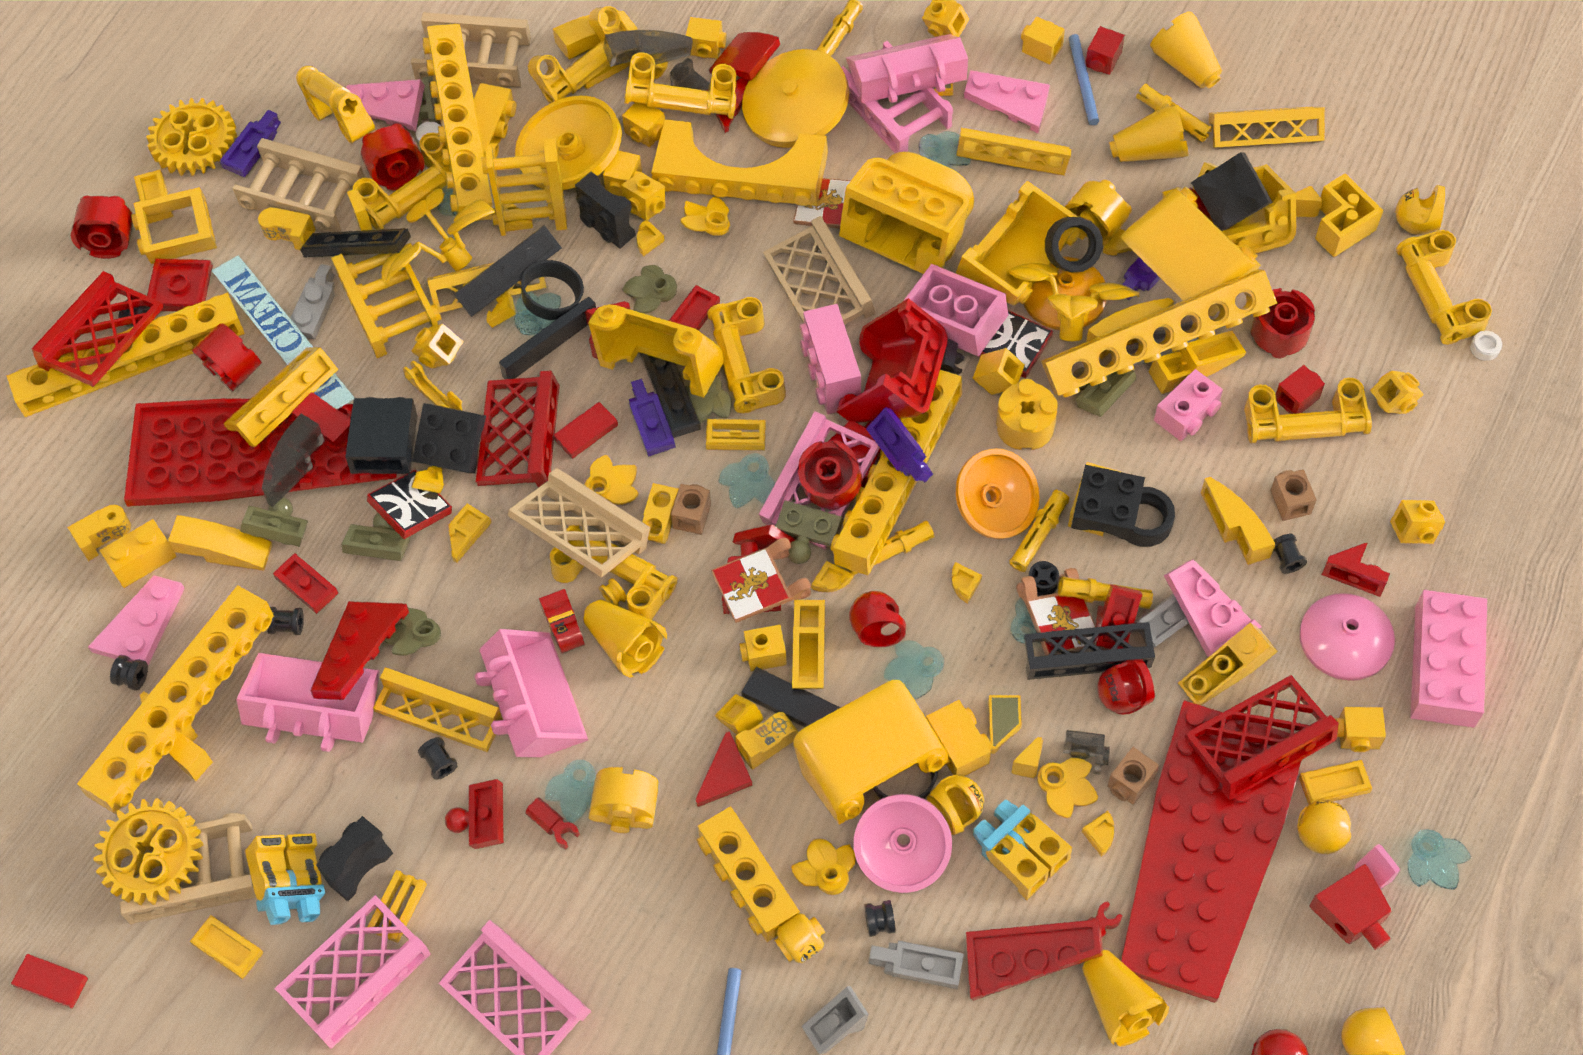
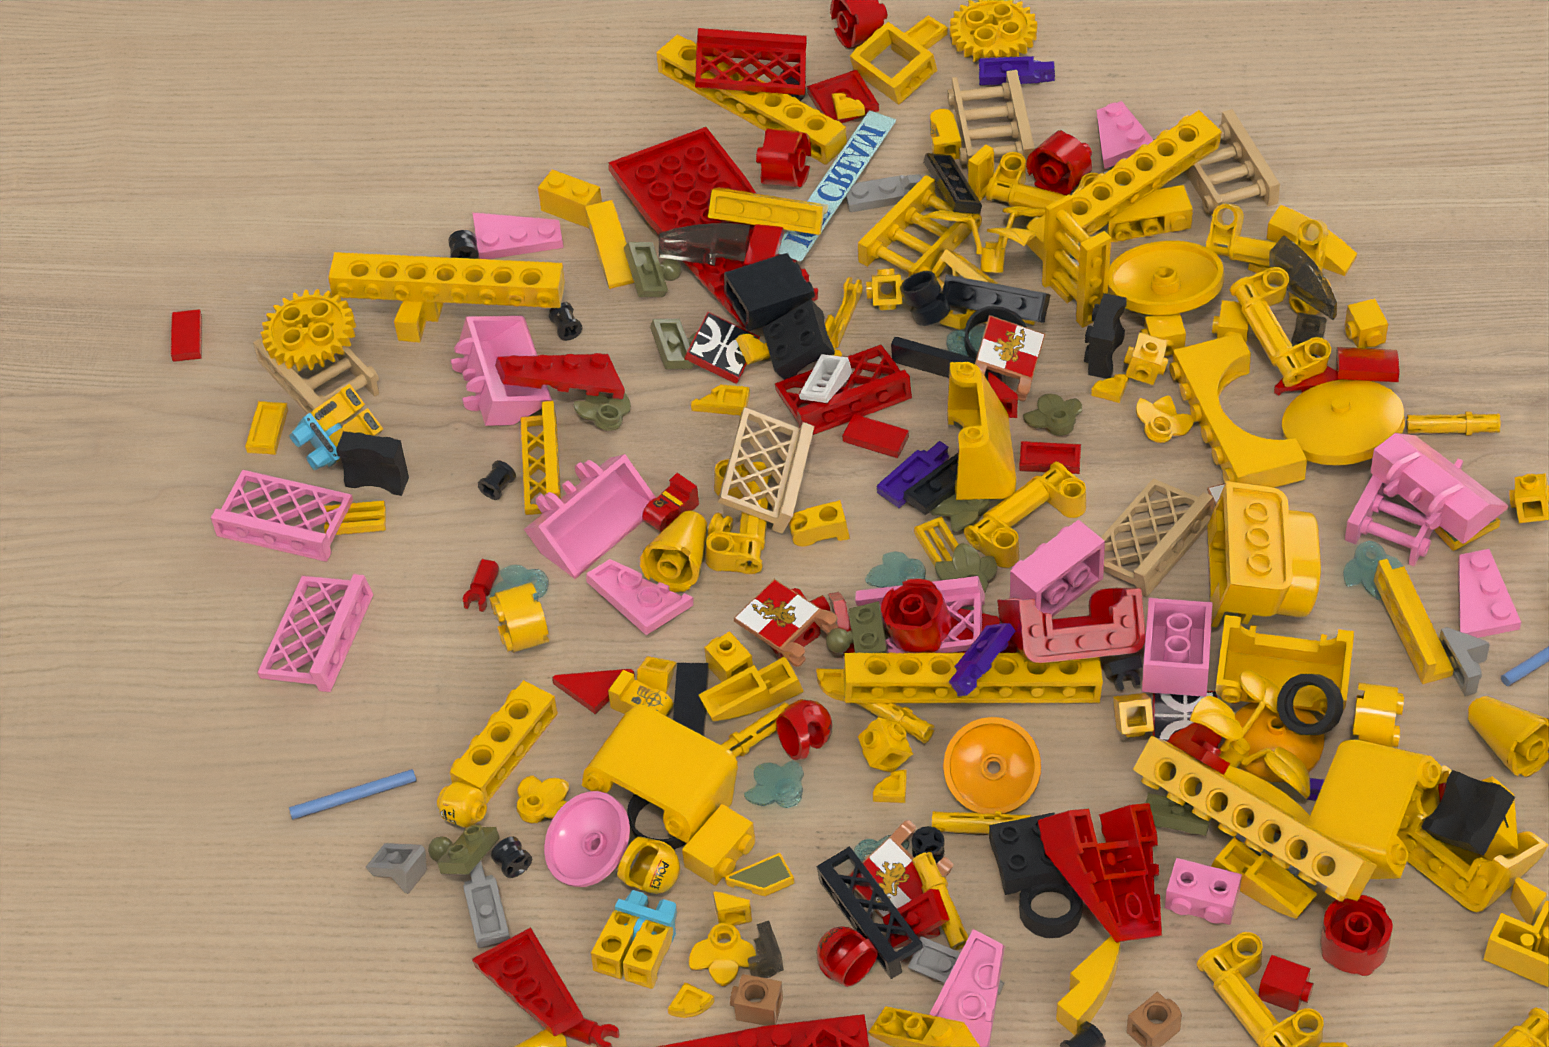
camera: 65 degrees right, 10 degrees down
yellow leg [67,505,131,562] -> none
red plate [273,553,339,614] -> none
yellow piece [296,65,375,144] -> none
red plate [445,779,504,849] -> none
yellow plate [584,455,639,505] -> none
medium nougat brick [671,484,711,535] -> none
yellow brick [996,379,1058,450] -> none
none -> olive plate [428,825,500,874]
none -> bright pink wing [586,559,694,635]
none -> yellow pin [721,702,789,758]
none -> white slope [799,354,852,403]
none -> yellow tile [832,93,865,120]
none -> yellow brick [857,717,913,773]
none -> black wheel [900,271,950,326]
none -> olive plate [935,543,997,593]
none -> flag [975,315,1045,402]
none -> red wedge [1038,803,1162,943]
none -> red slope [1167,722,1230,775]
none -> light grey slope [1439,627,1490,696]

